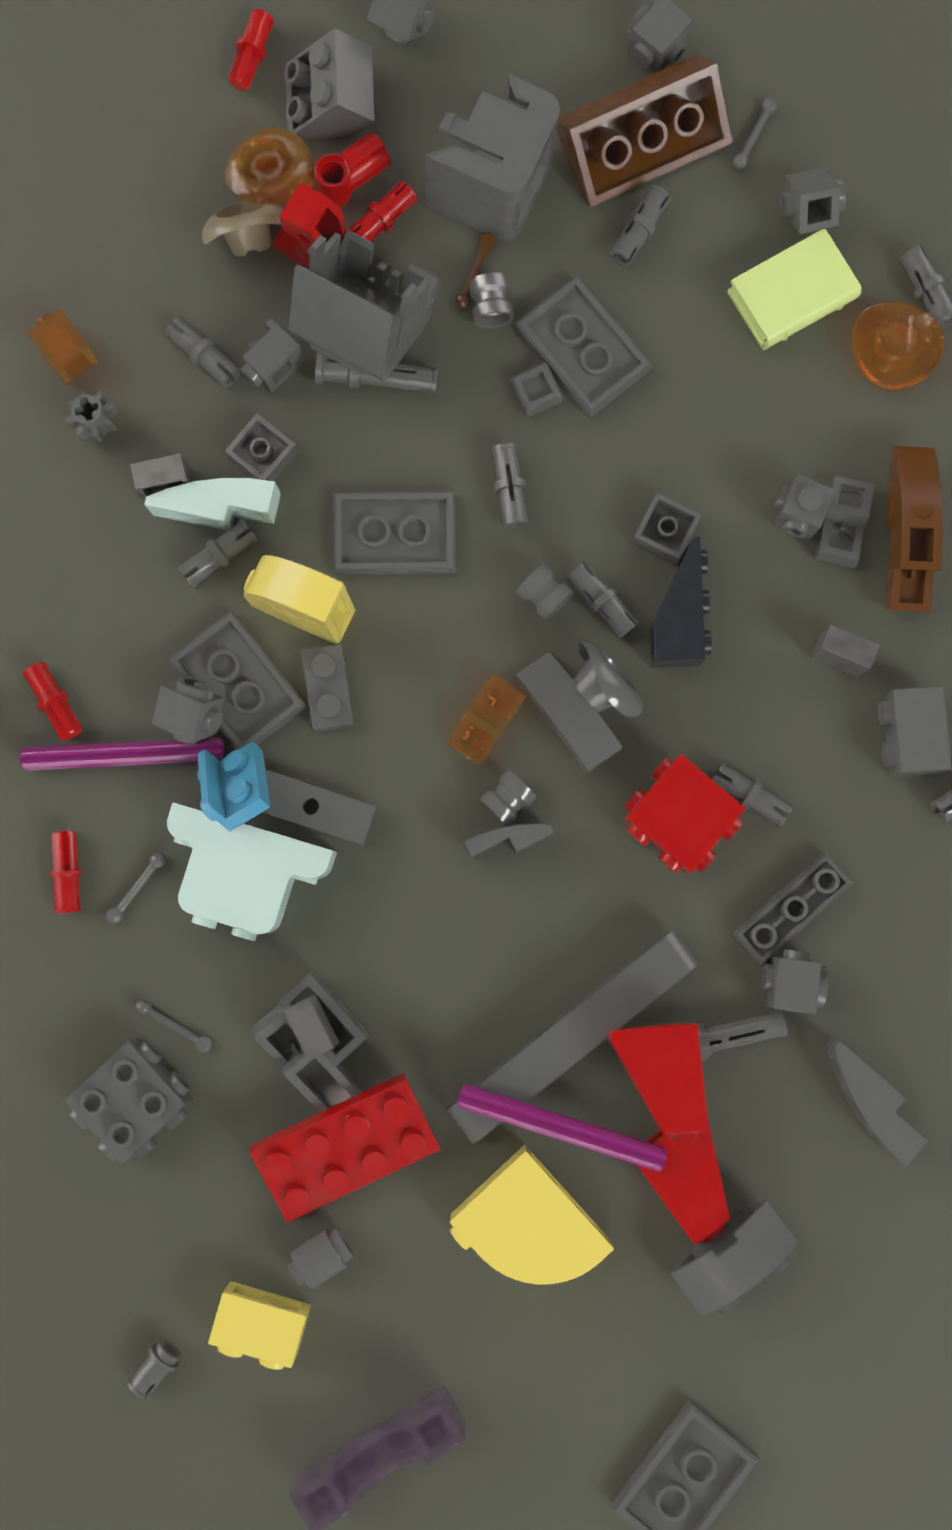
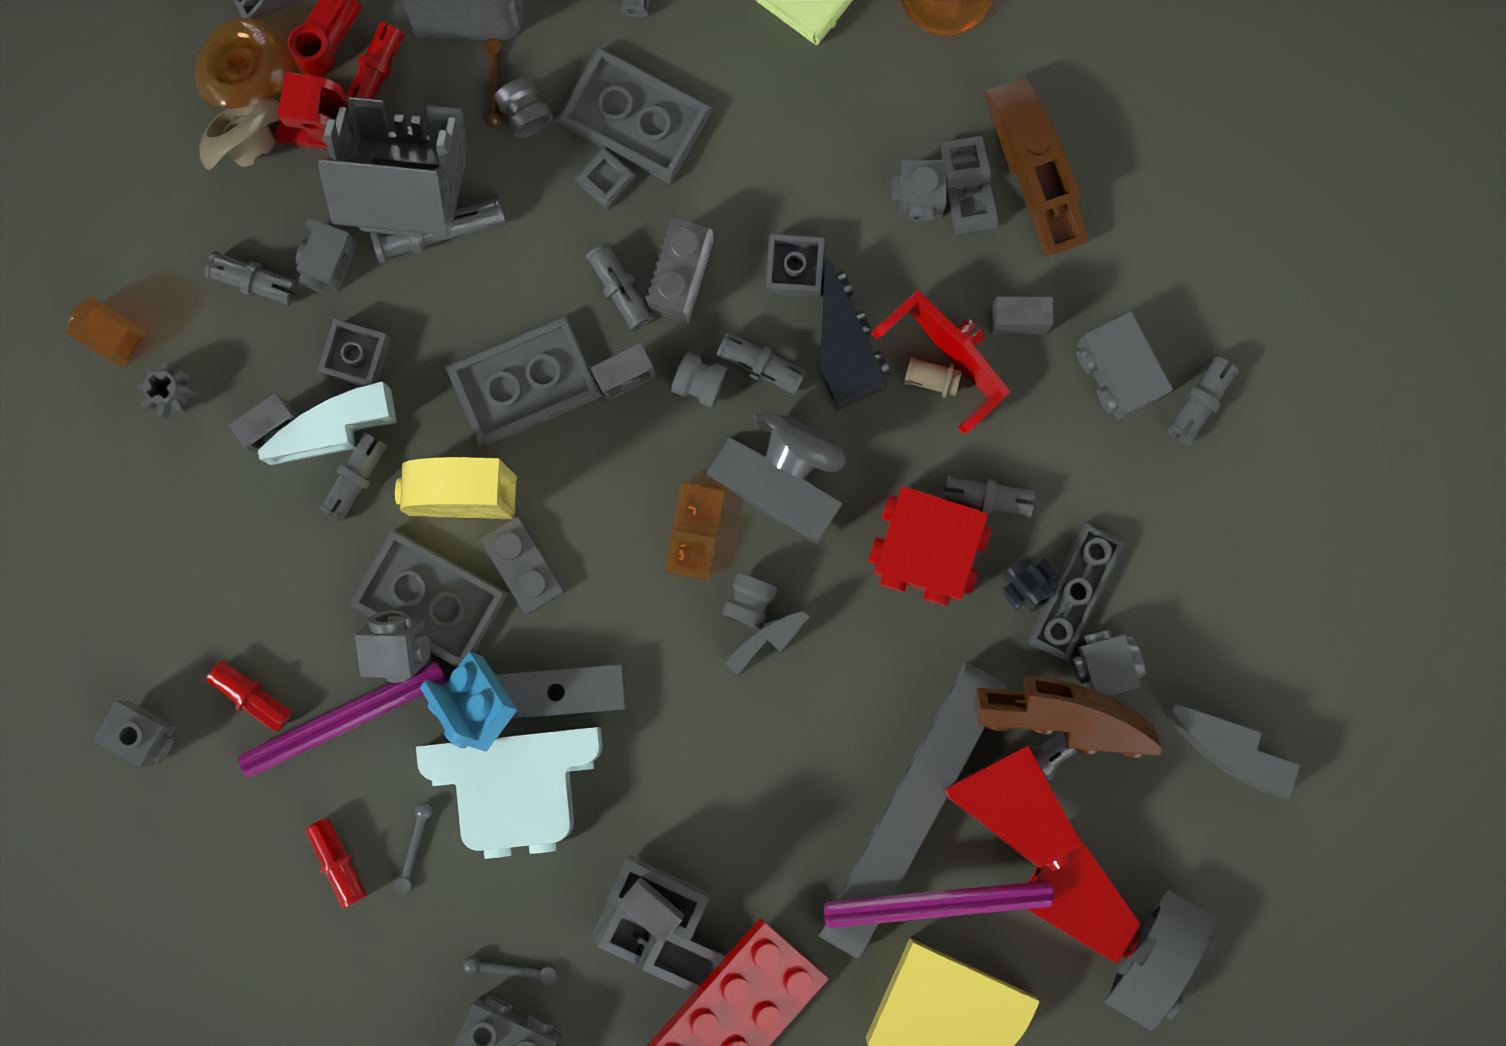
camera: 25 degrees left, 0 degrees up
none -> flat silver piece [591,343,656,401]
none -> flat silver brick [646,218,714,323]
none -> red piece [871,290,1010,434]
none -> dark tan pin [904,356,962,398]
none -> reddish brown slope [975,675,1162,758]
none -> black gear [1002,556,1058,612]

